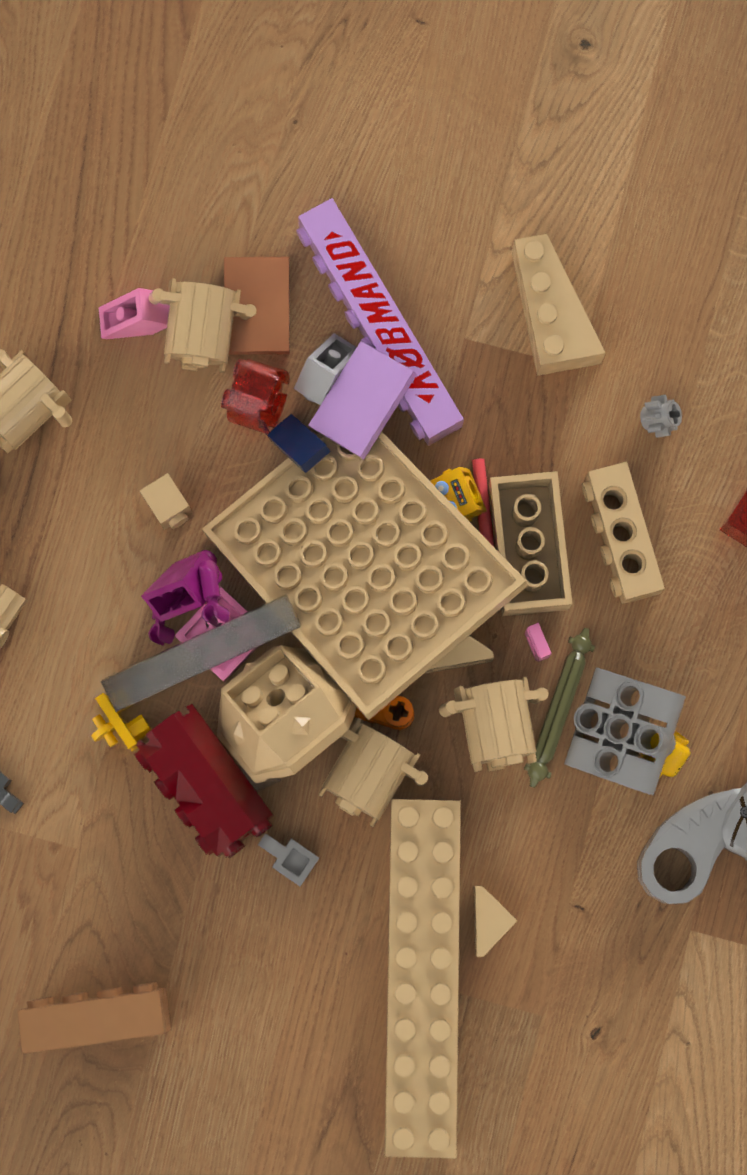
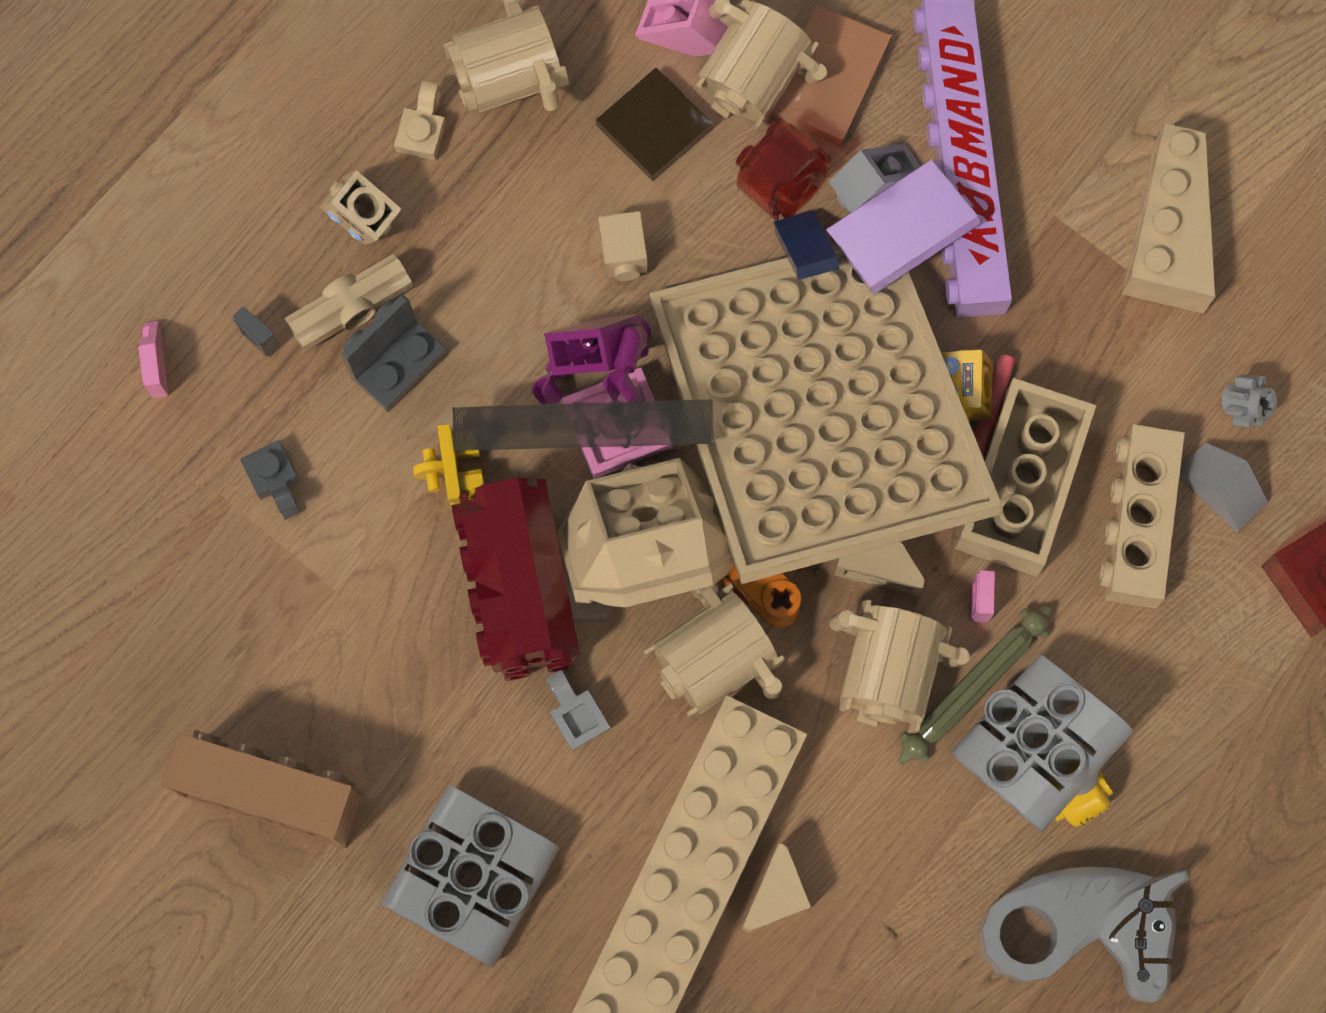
camera: 25 degrees right, 5 degrees down
none -> dark grey bracket [341,294,447,412]
none -> light grey connector [380,785,560,968]
none -> dark brown tile [596,68,713,181]
none -> light grey slope [1179,442,1268,533]

